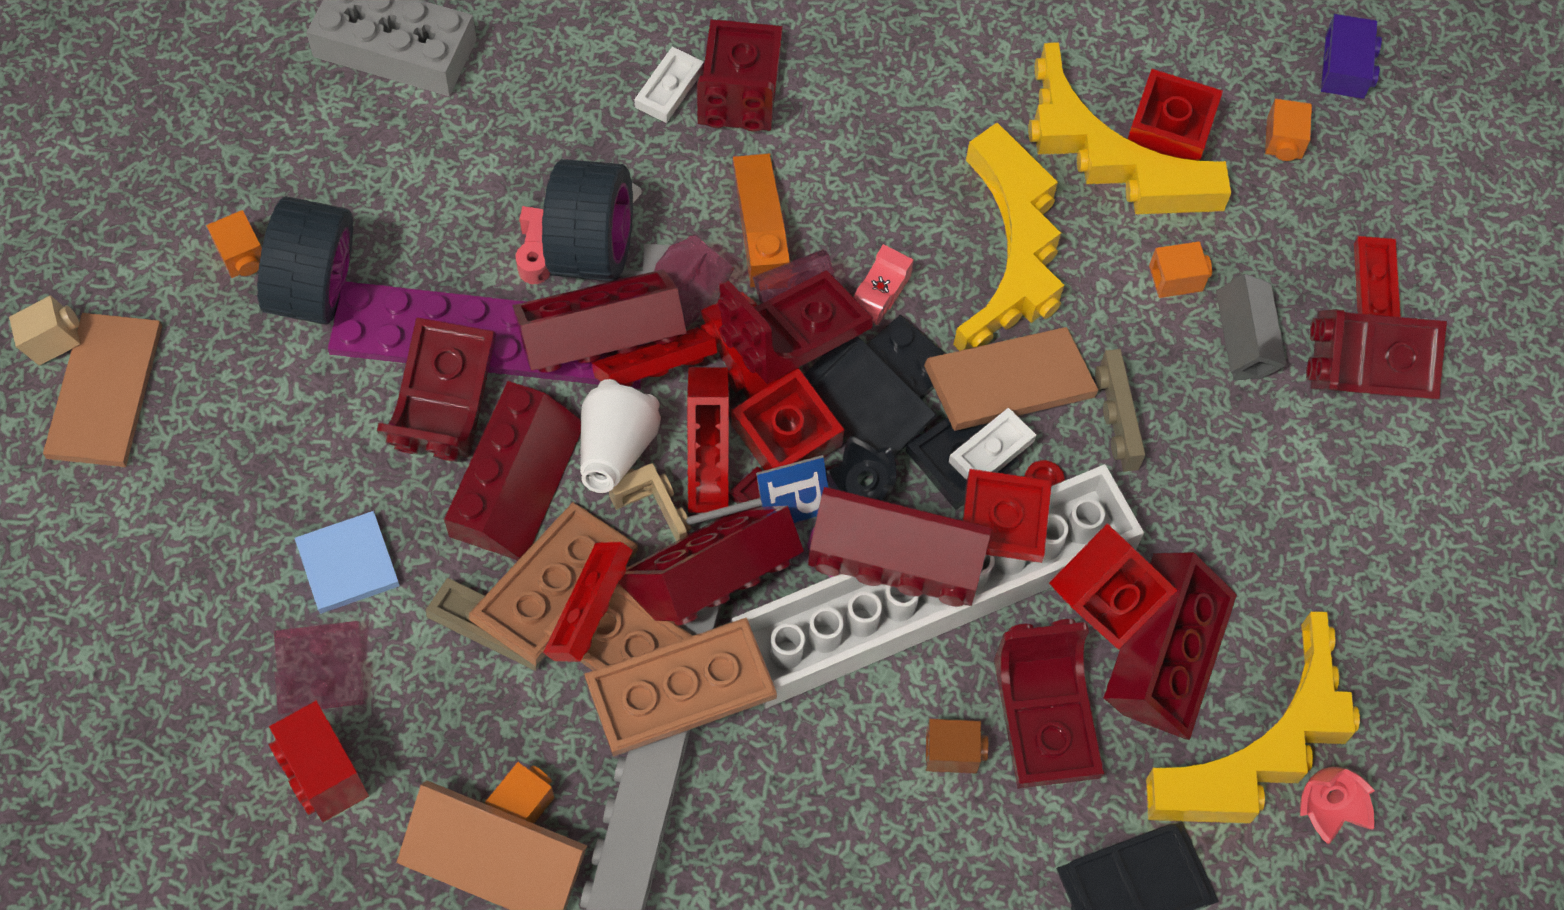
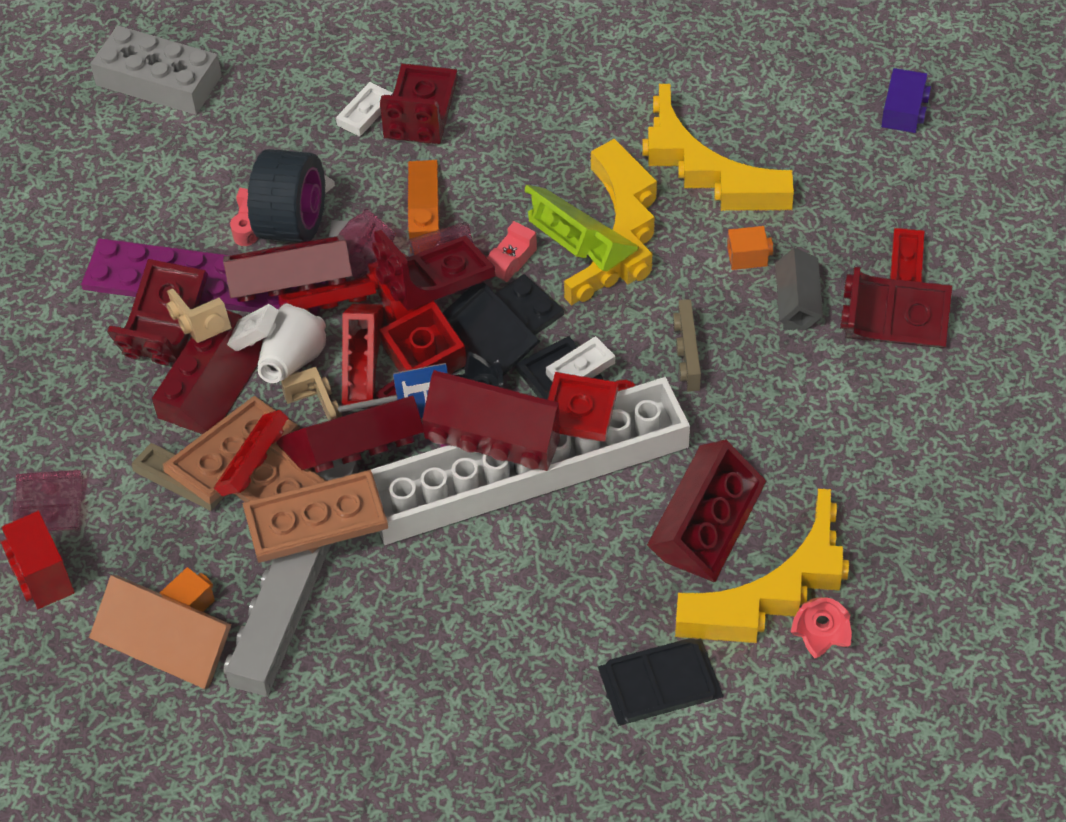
camera: 10 degrees right, 10 degrees down
orange brick [206,210,262,278] -> none
black wheel [257,196,354,325] -> none
light blue tile [295,511,400,614] -> none
nougat tile [924,327,1098,431] -> none
dark orange brick [926,719,988,774] -> none
dark red bracket [994,619,1104,789] -> none
red brick [1049,523,1177,650] -> none
red brick [1128,69,1223,161] -> none
orange brick [1265,99,1312,161] -> none
none -> tan bracket [166,289,231,343]
none -> white plate [227,304,279,351]
none -> lime wedge [525,184,639,271]

